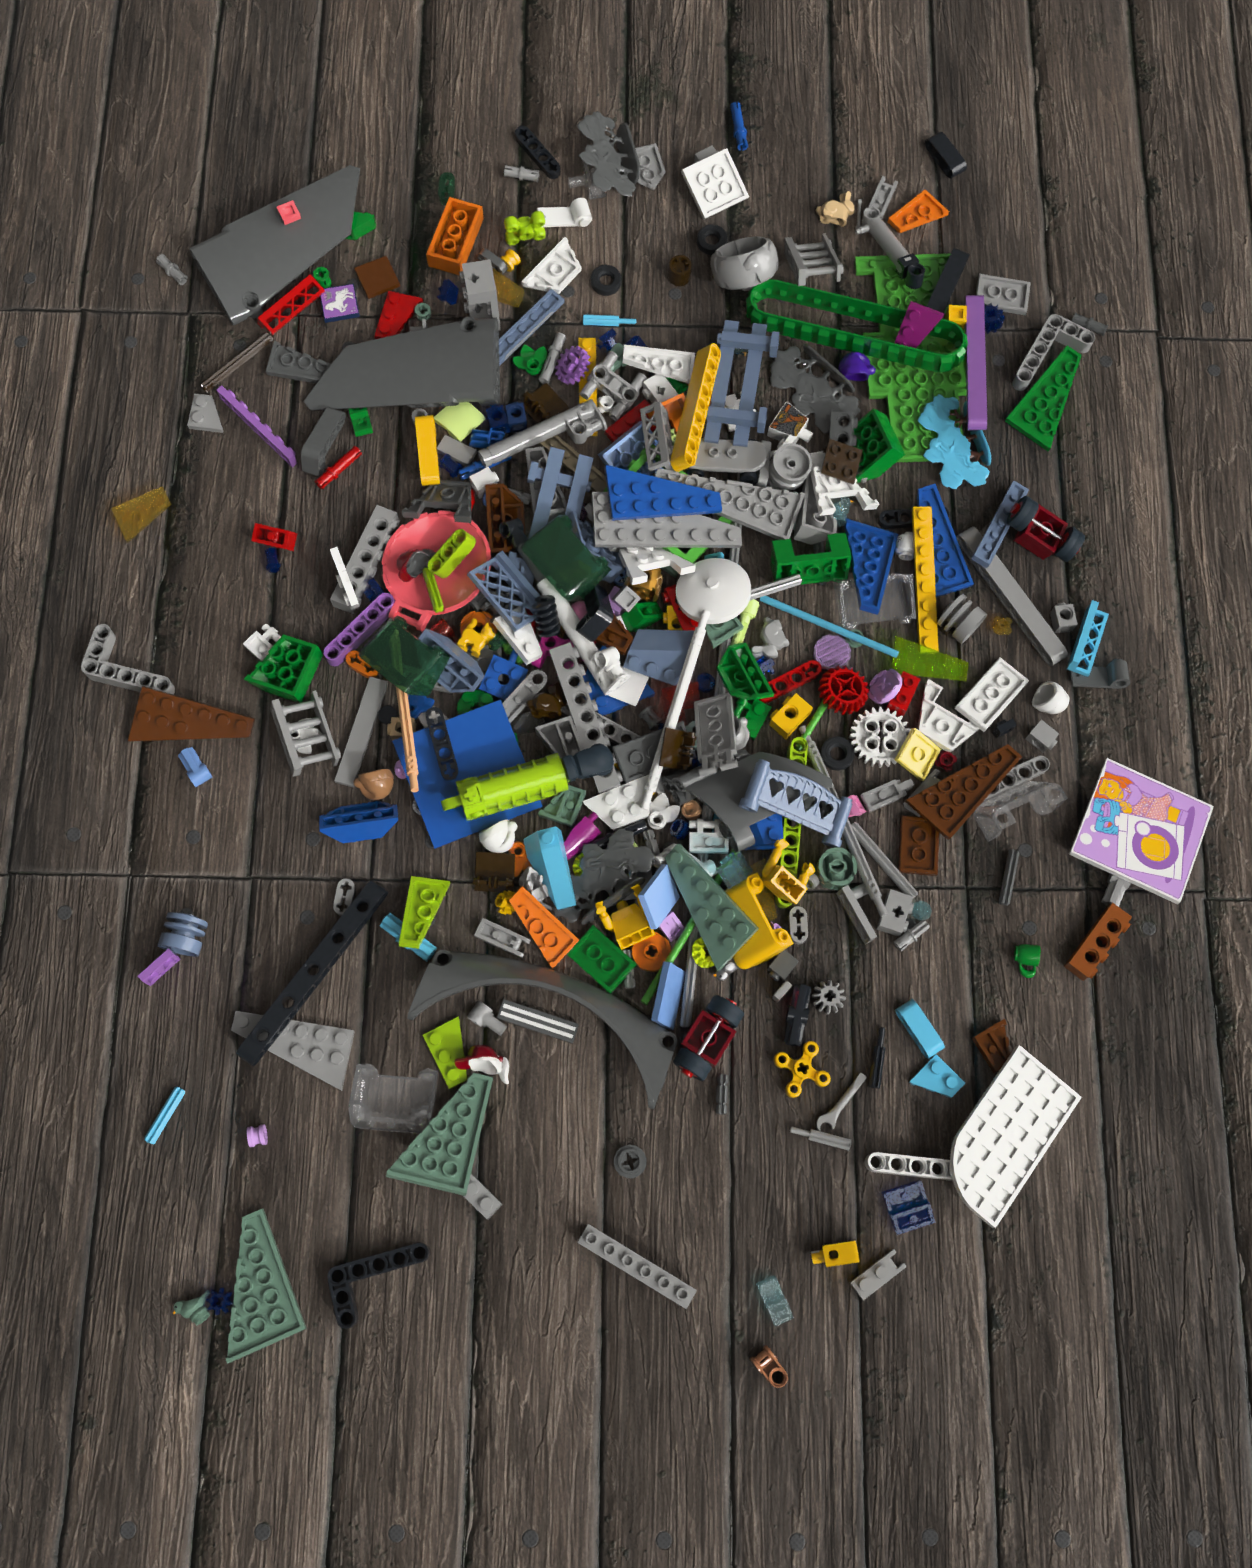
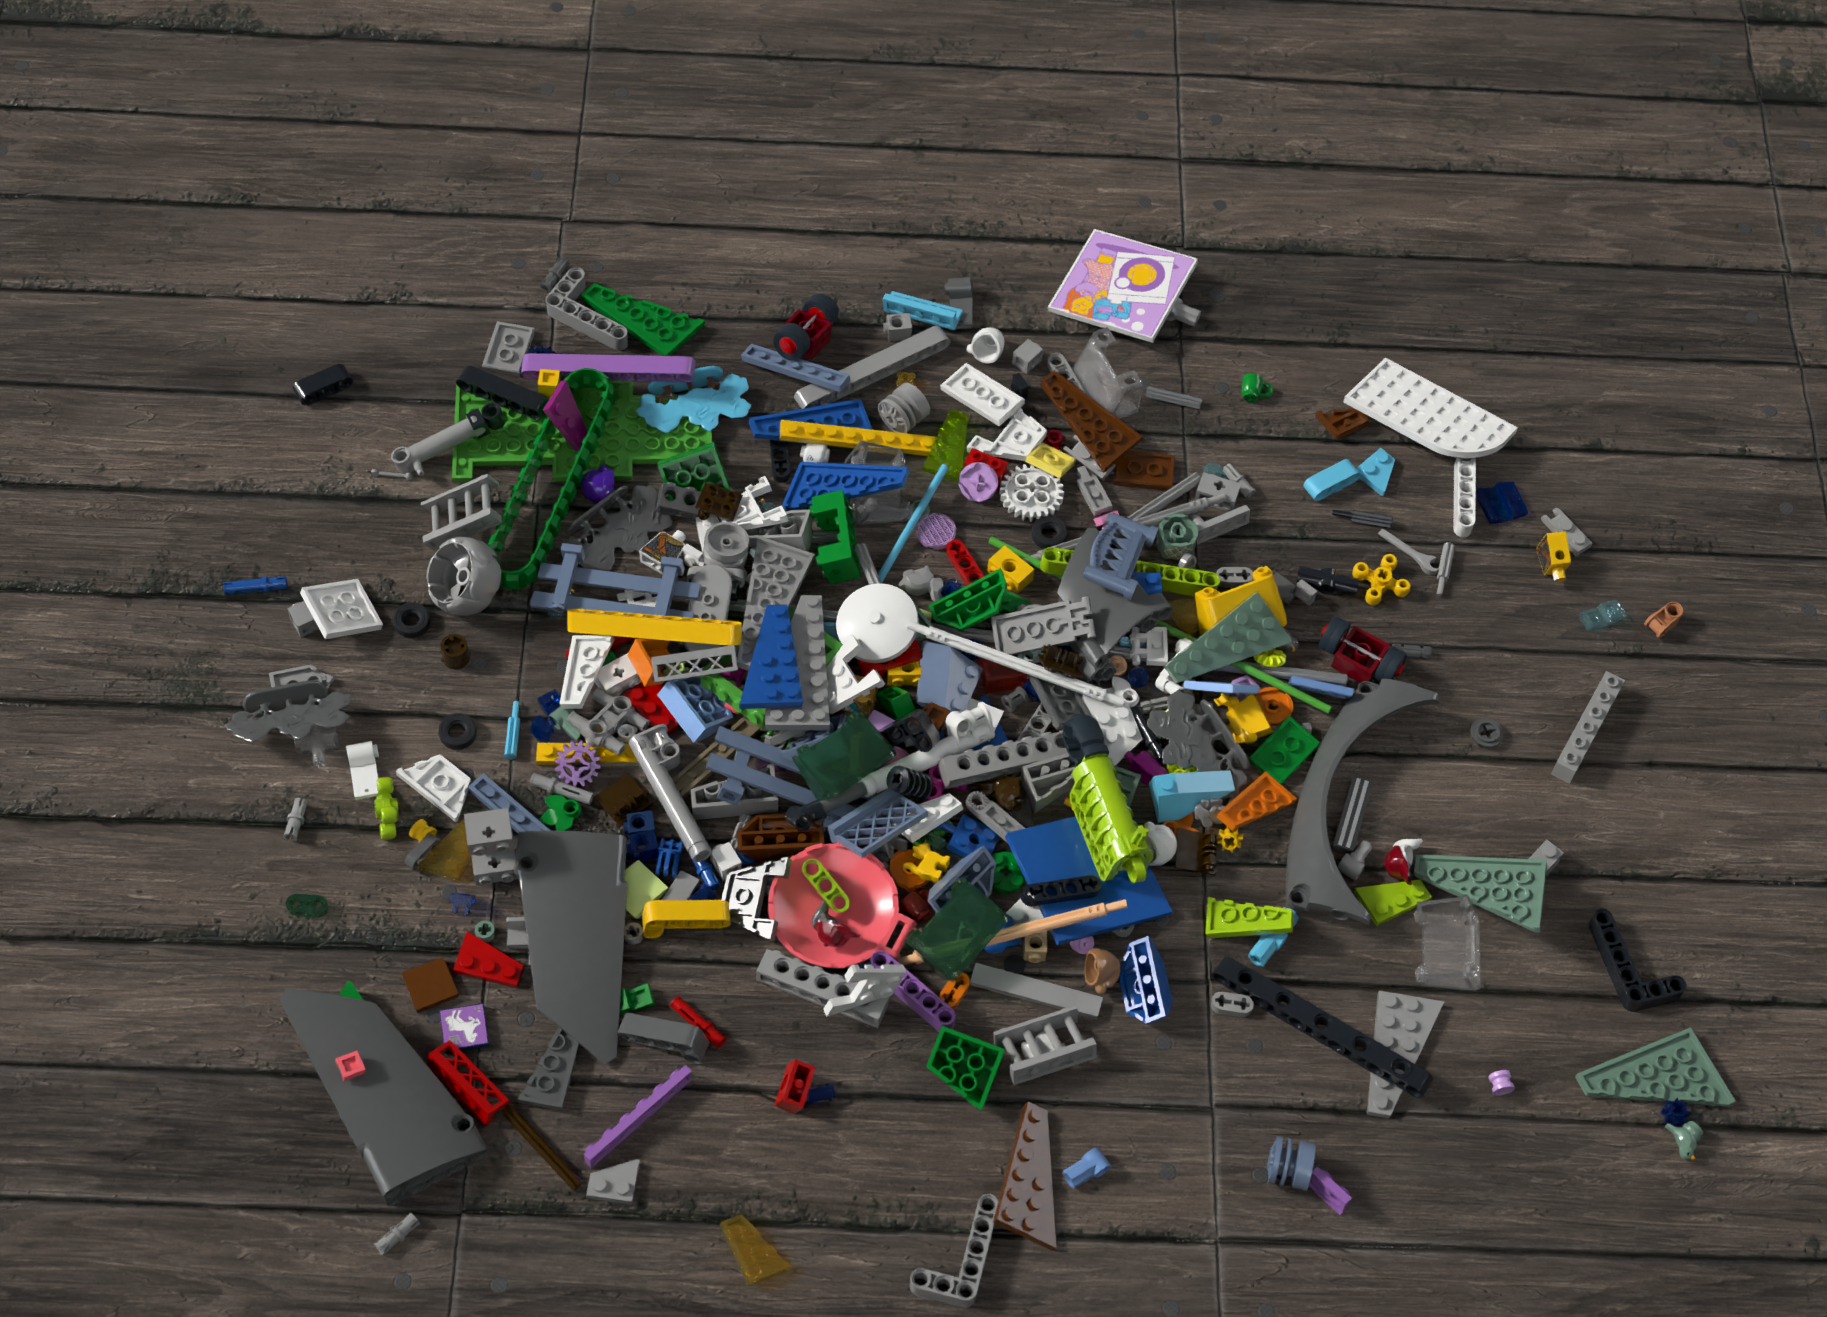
camera: 90 degrees left, 15 degrees down
medium azure axle [144,1087,185,1144] -> none
white plate [243,624,281,662] -> none
green bush [313,267,332,289] -> none
lime axle [422,568,444,613] -> none
orange brick [426,197,484,275] -> none
light grey hinge [474,918,531,958] -> none
black beam [515,126,561,179] -> none
light grey brick [611,585,641,612] -> none
clear light blue brick [716,852,753,889] -> none
yellow torso [761,839,815,904] -> none
light grey gear [812,980,846,1014] -> none
tan animal [816,191,855,227] -> none
red gear [818,665,869,715] -> none
light grey hinge [869,176,898,219] -> none
orange wing [888,190,949,233] -> none
dark orange brick [1064,903,1132,981] -> none

